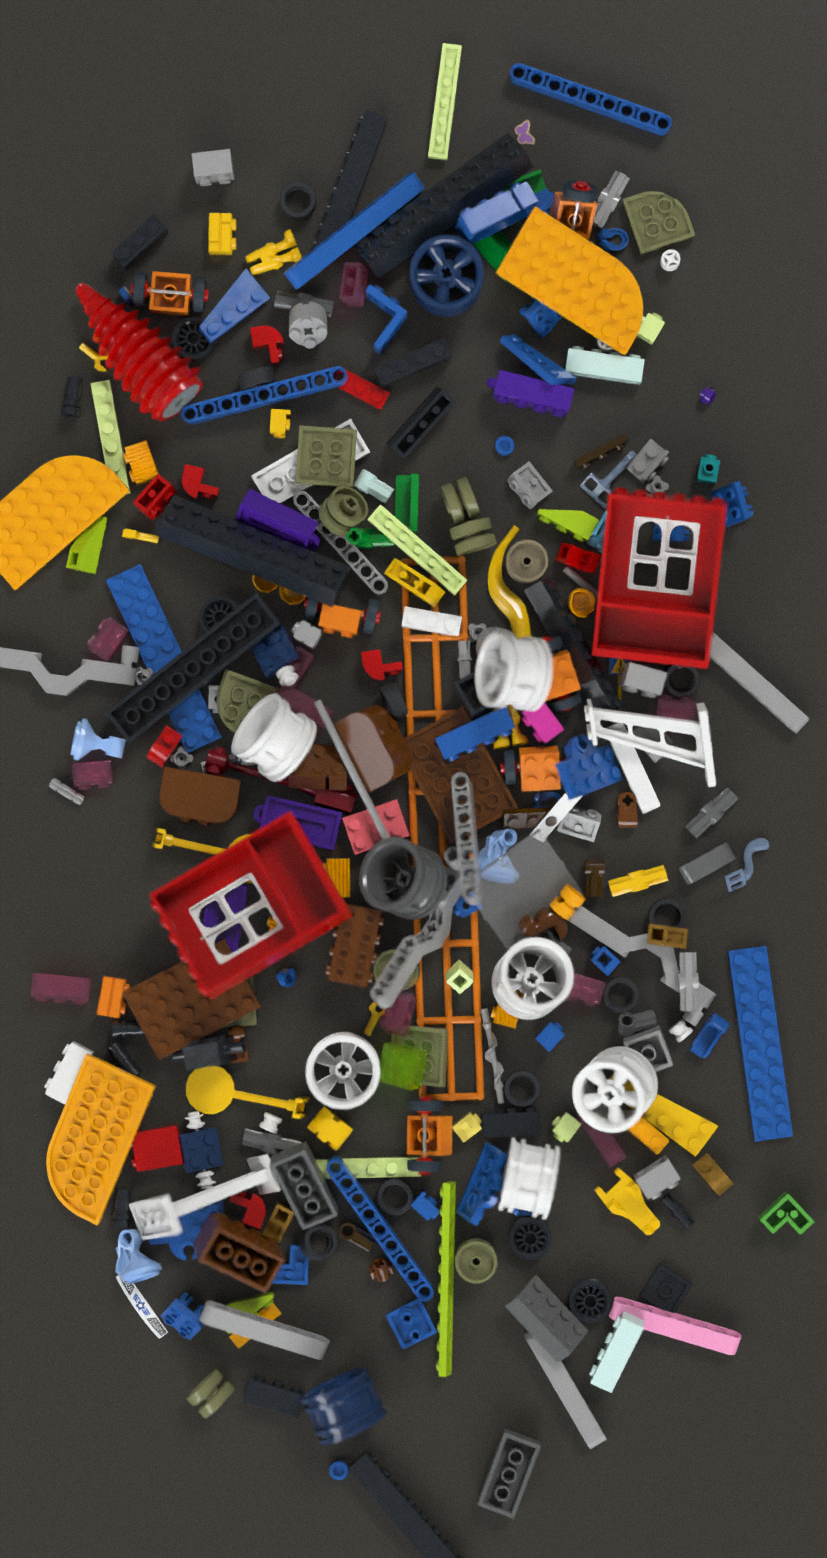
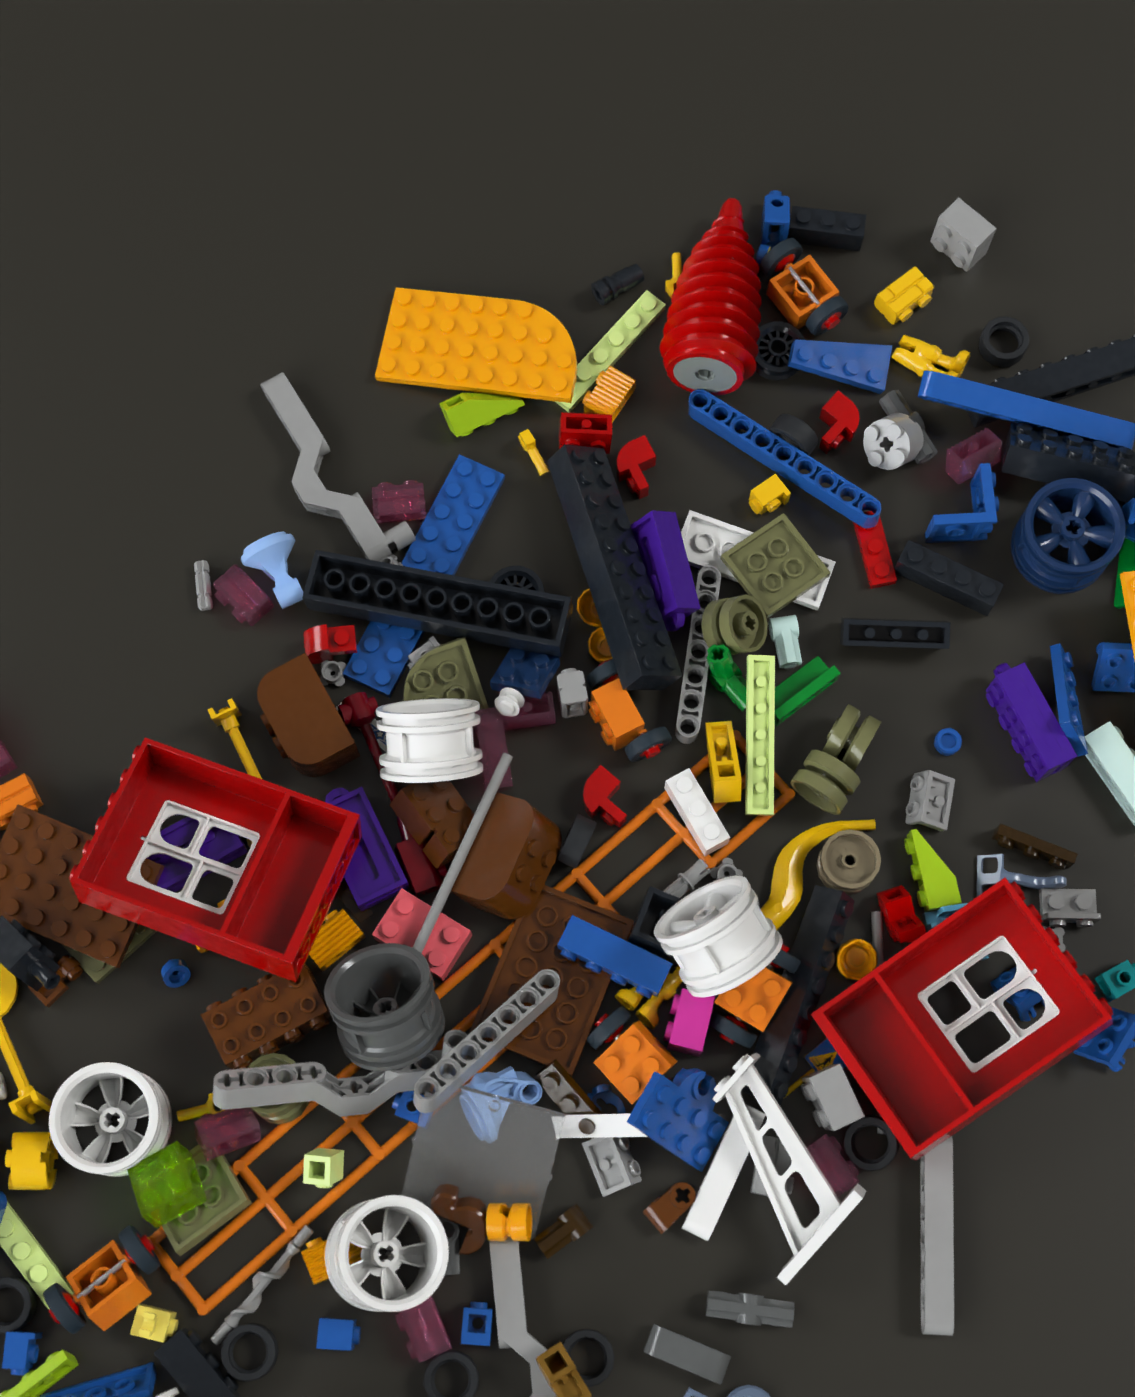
camera: 55 degrees right, 15 degrees down
yellow piece [608,865,668,897] -> none
none -> blue torso [761,190,790,249]

